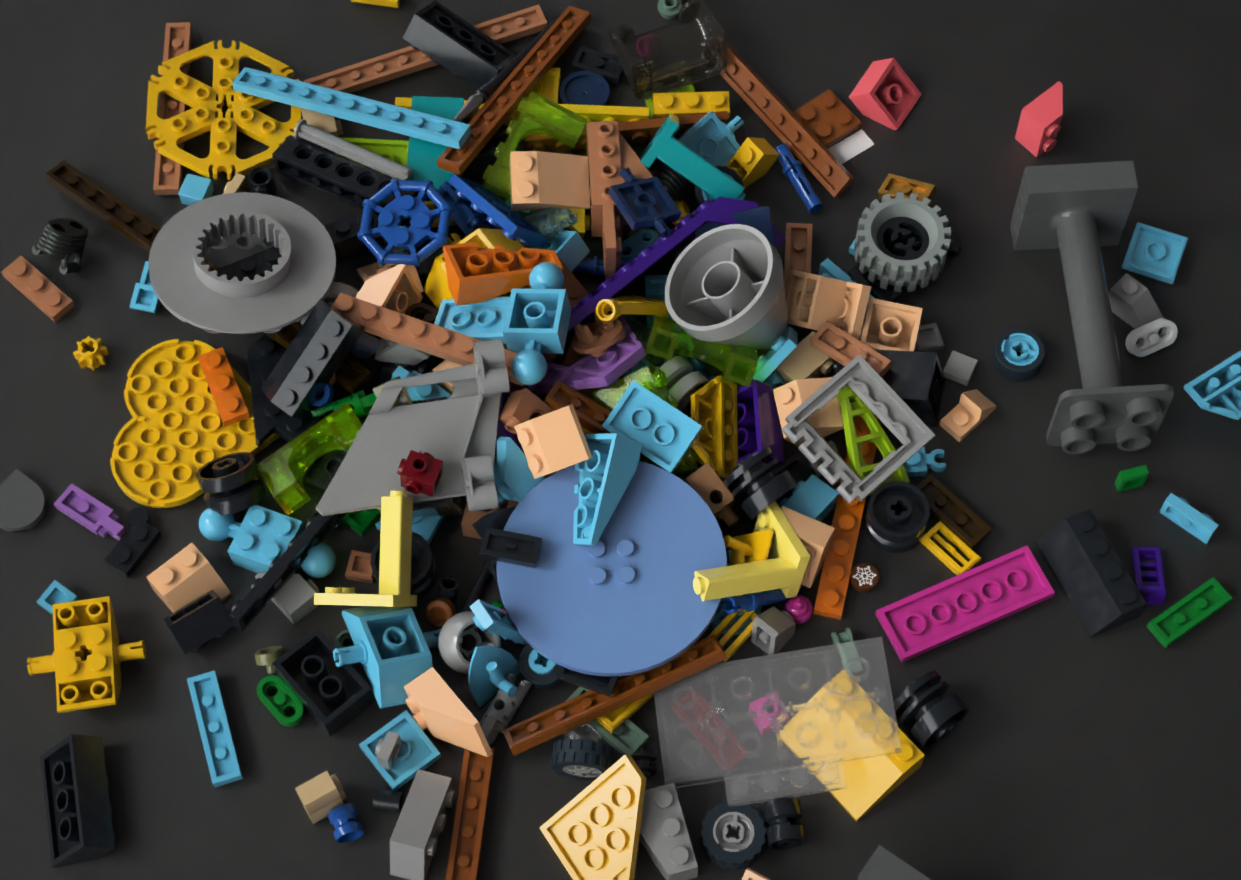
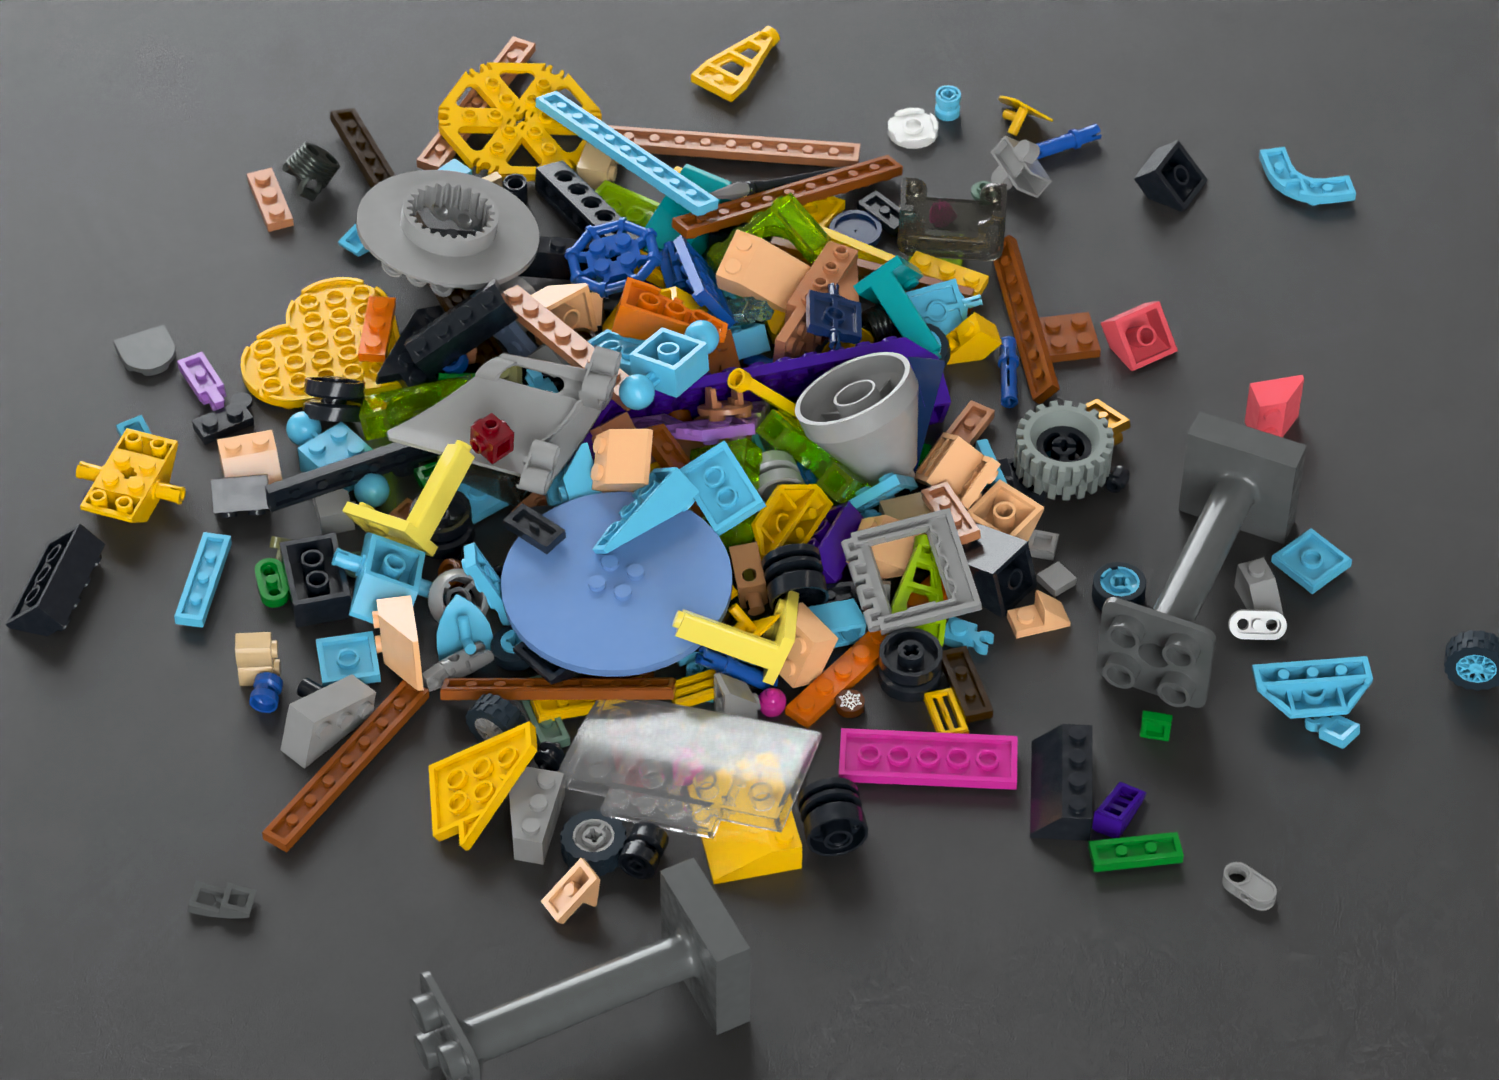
camera: 25 degrees right, 15 degrees down
yellow gear [73,336,109,371] -> none
light grey axle [294,119,412,181] -> none
light grey plate [375,731,402,770] -> none
black slope [403,0,516,91] -> none
white sticker [828,129,874,164] -> none
medium azure plate [1160,493,1218,544] -> none

